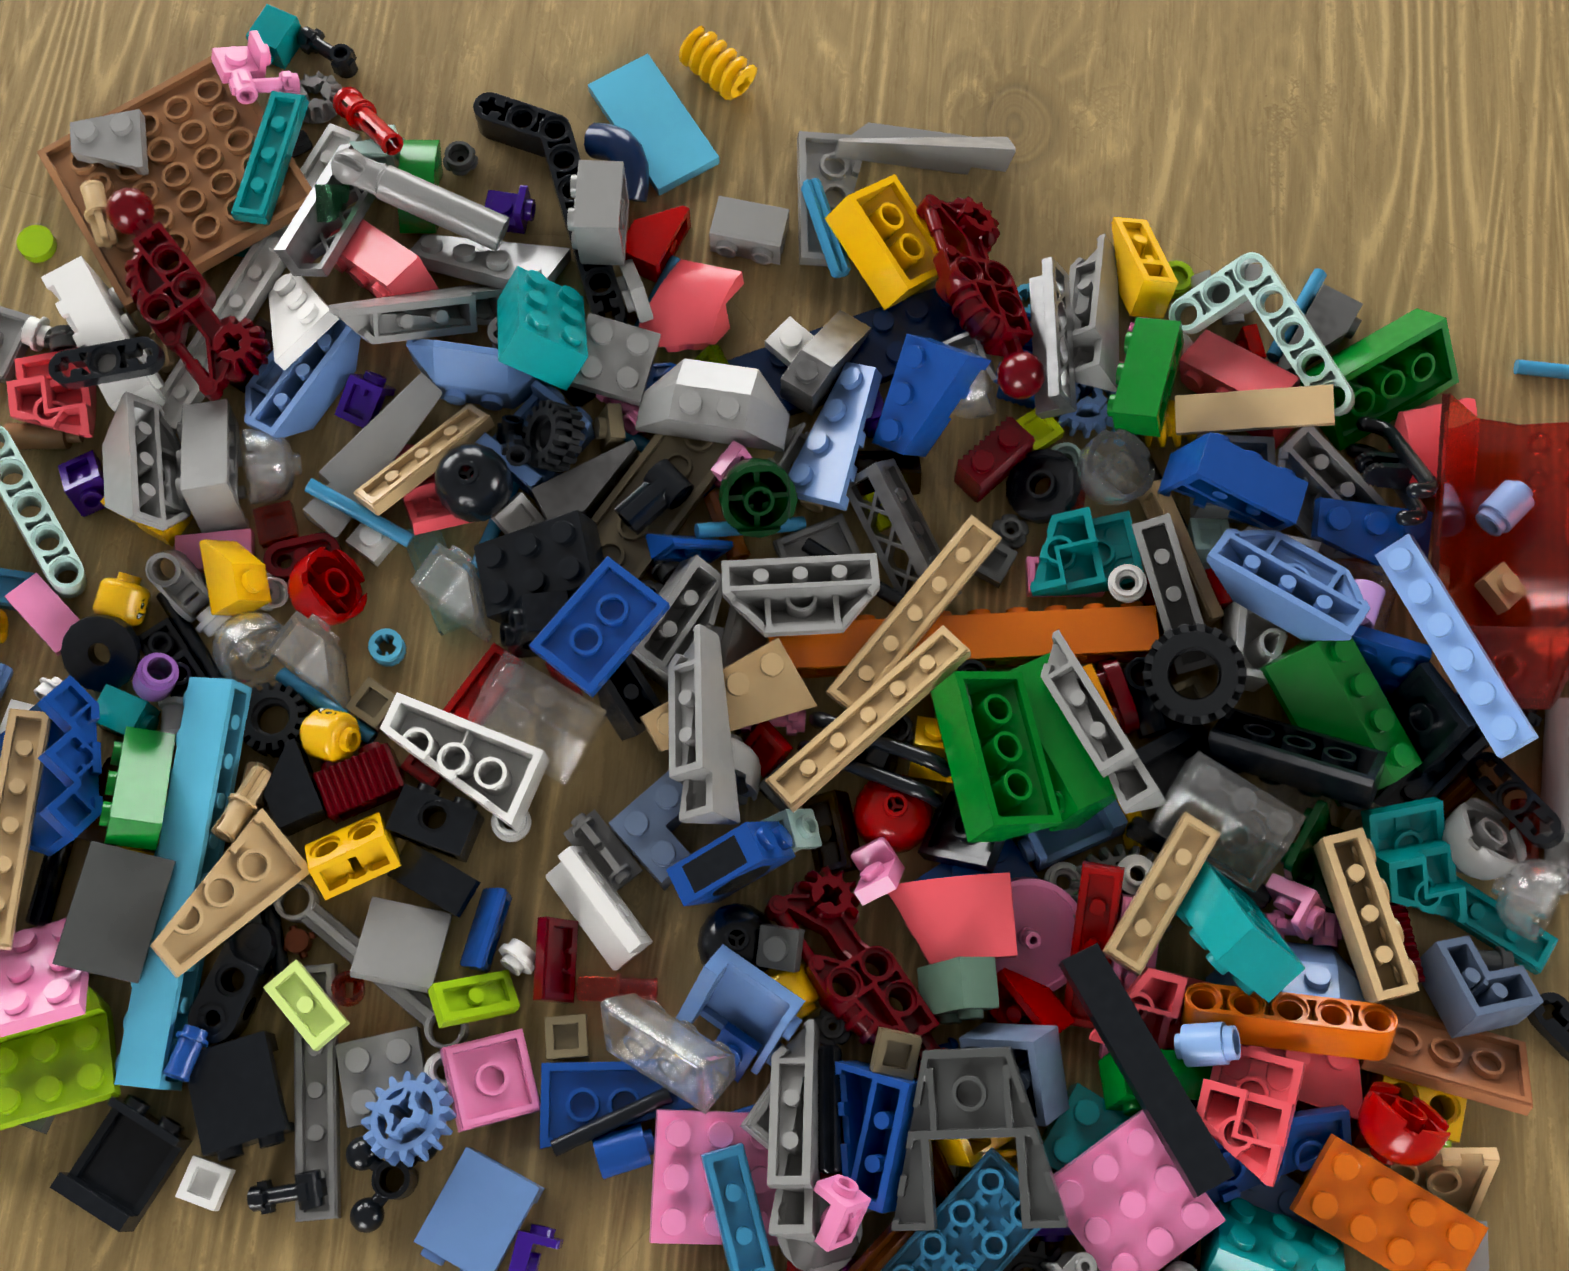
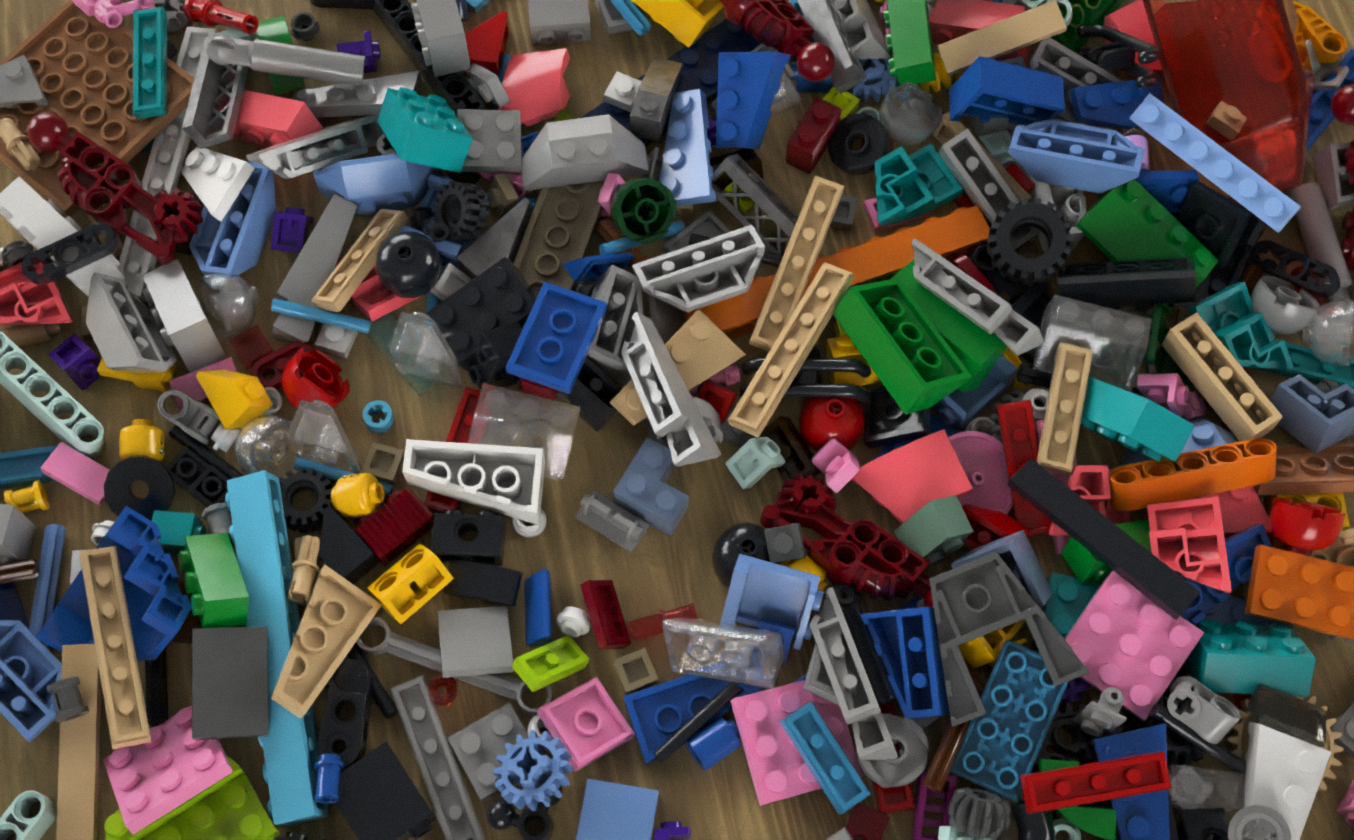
camera: 20 degrees left, 5 degrees down
medium lavender brick [132,653,179,702] -> none
yellowish green plate [263,960,350,1052] -> none
copper piece [284,924,316,959] -> none
clear green tile [315,184,350,222] -> none
white panel [546,846,653,971] -> none
black piece [614,459,694,535] -> none
blue brick [666,821,796,906] -> none
bright pink bracket [813,1174,872,1252] -> none
dark tan plate [869,1027,923,1080] -> none
dark grey plate [991,514,1029,550] -> none
white plate [1108,564,1147,603] -> none
light blue brick [1174,1021,1241,1068] -> none
light blue brick [1475,480,1535,536] -> none

